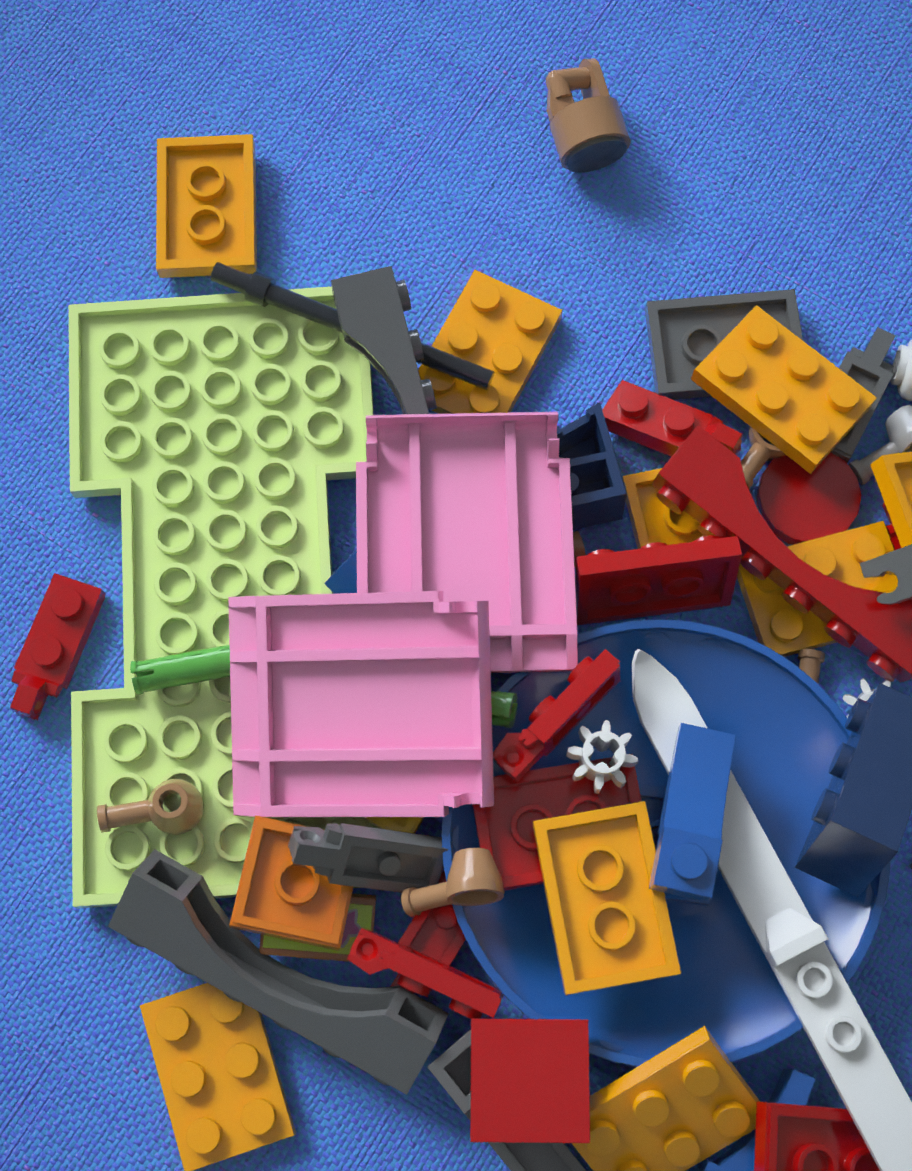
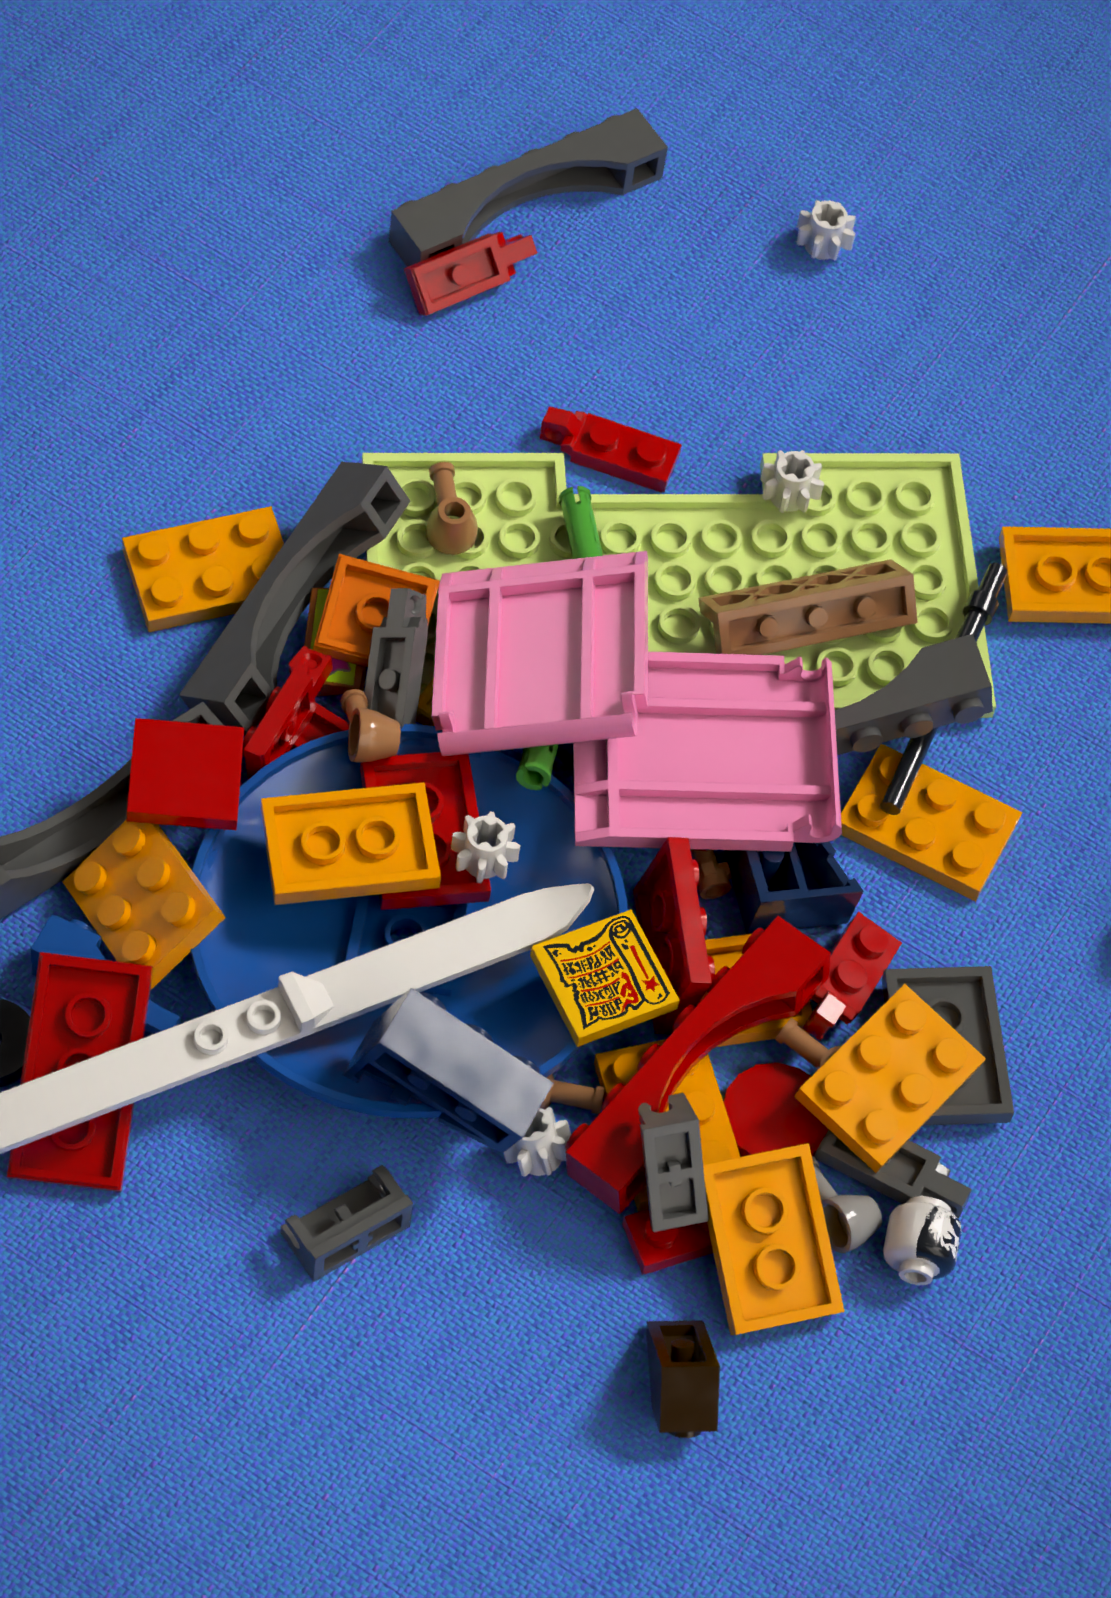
camera: 80 degrees right, 15 degrees down
red hinge [493,649,620,782] -> none
blue slope [649,723,736,902] -> none
none -> yellow tile [530,909,680,1047]
none -> medium nougat fence [698,559,918,655]
none -> white gear [760,450,824,513]

